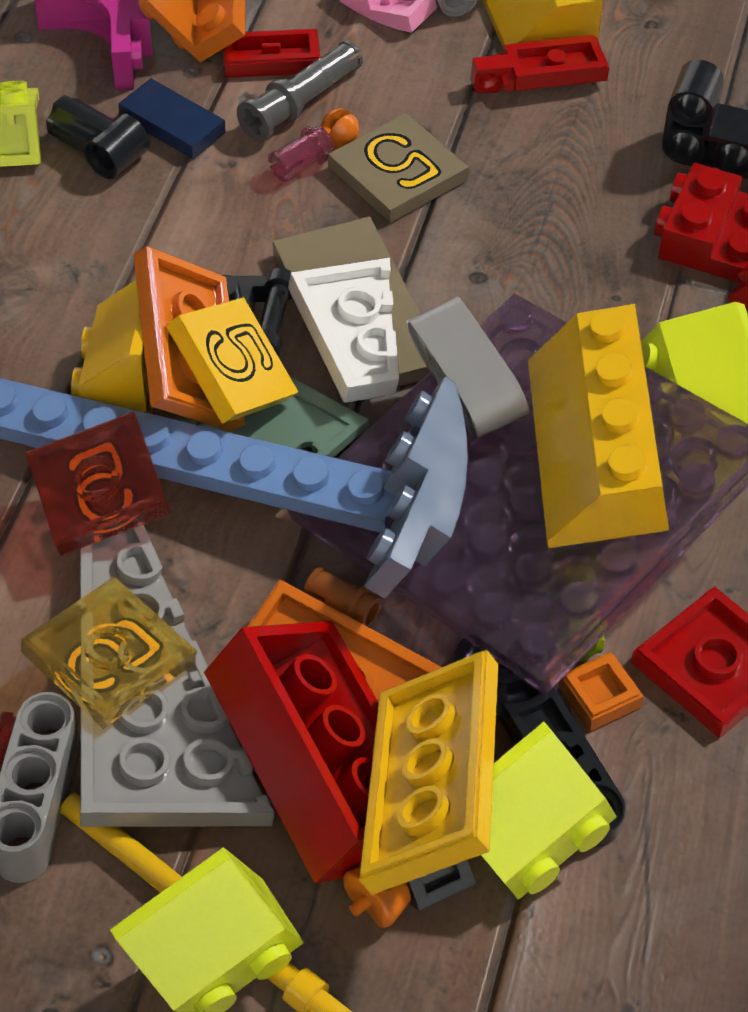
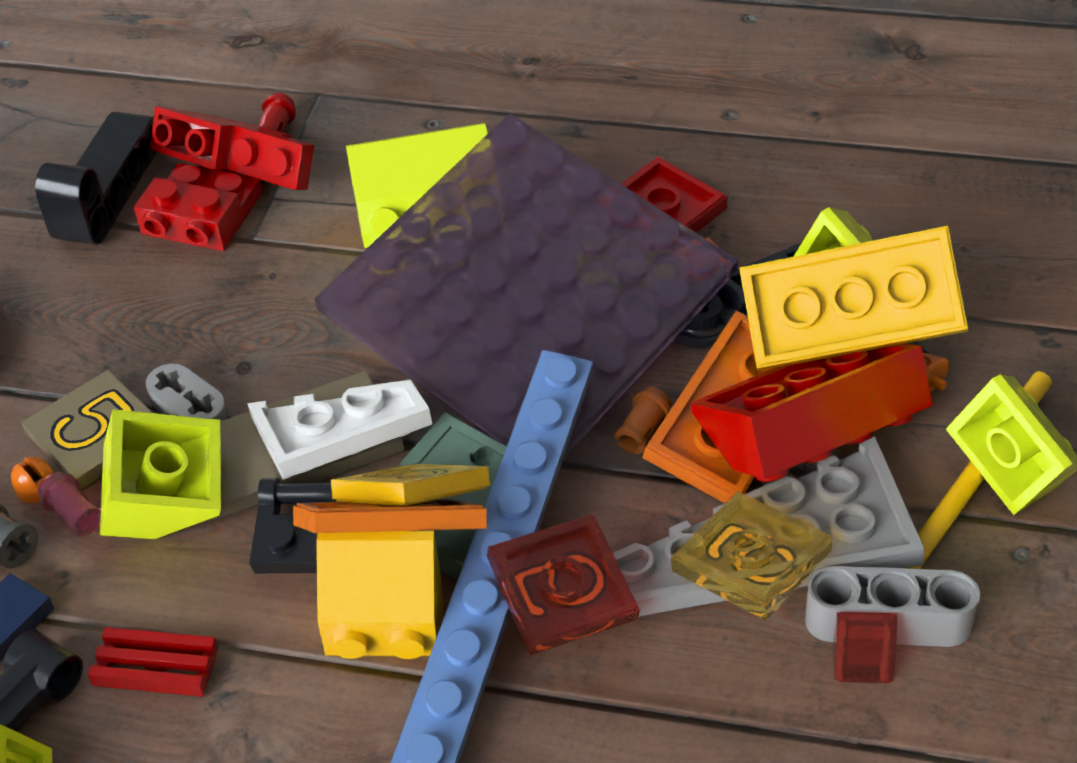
camera: 90 degrees left, 5 degrees down
sand blue slope [364,377,468,599] -> none
light grey beam [407,296,529,439] -> none
yellow slope [528,304,669,548] -> none
none -> red tile [87,627,218,697]
none -> neon yellow slope [100,409,221,539]
none -> light grey beam [146,363,229,421]

